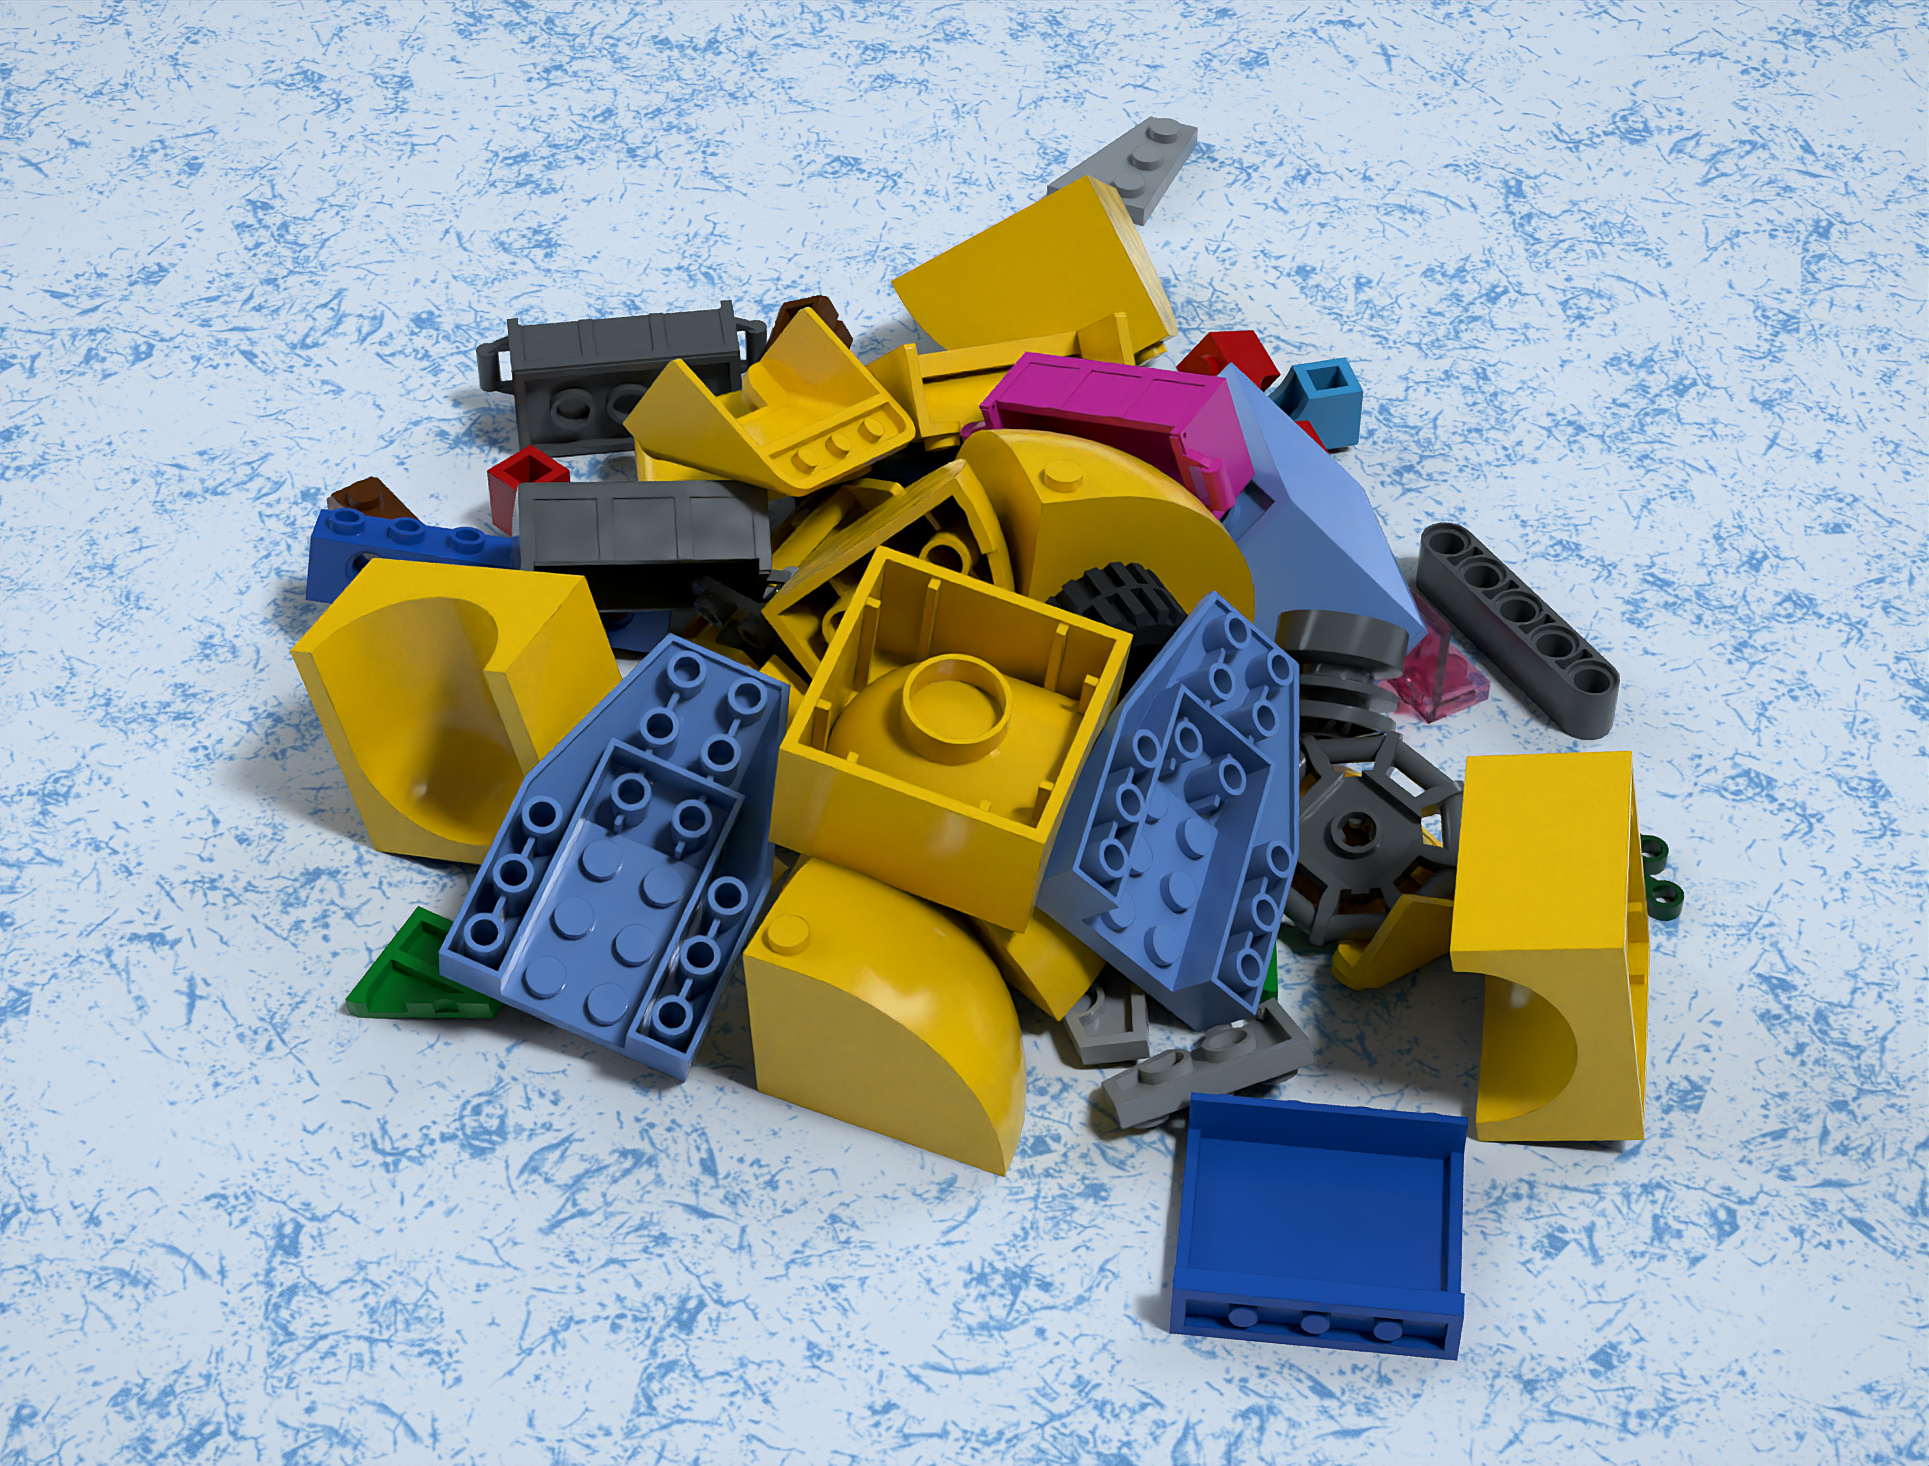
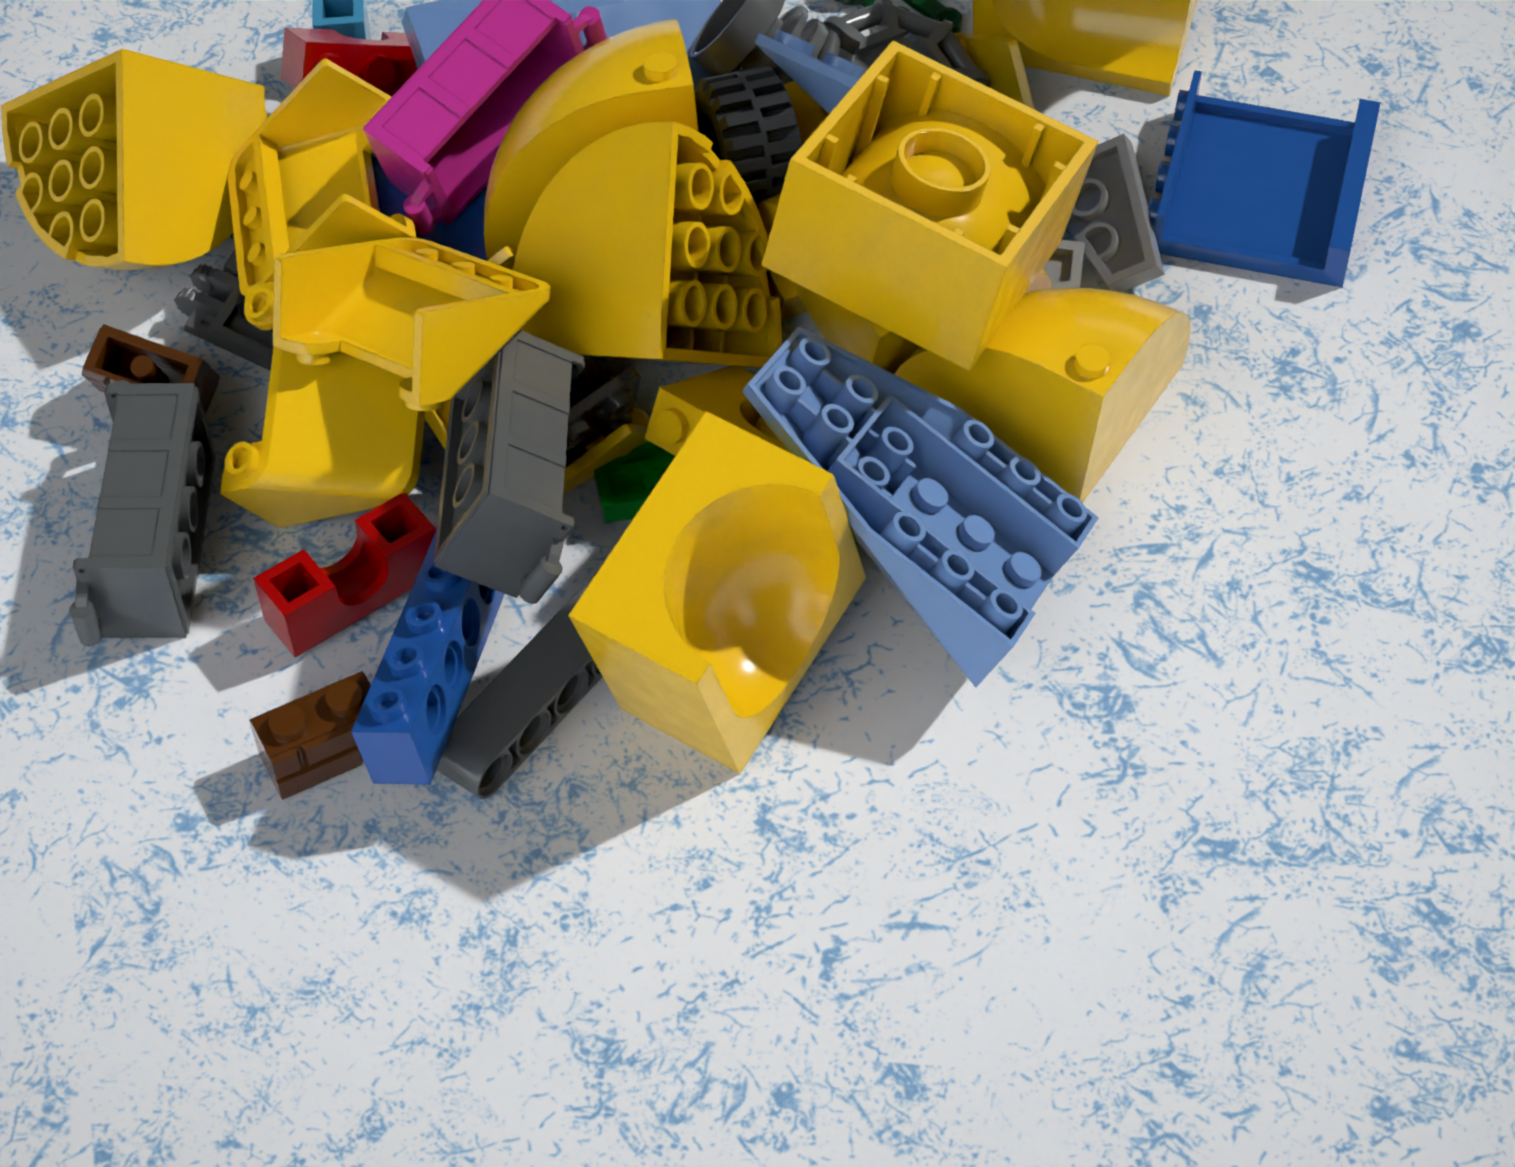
camera: 80 degrees left, 10 degrees up
green wing [345,906,504,1018] -> none

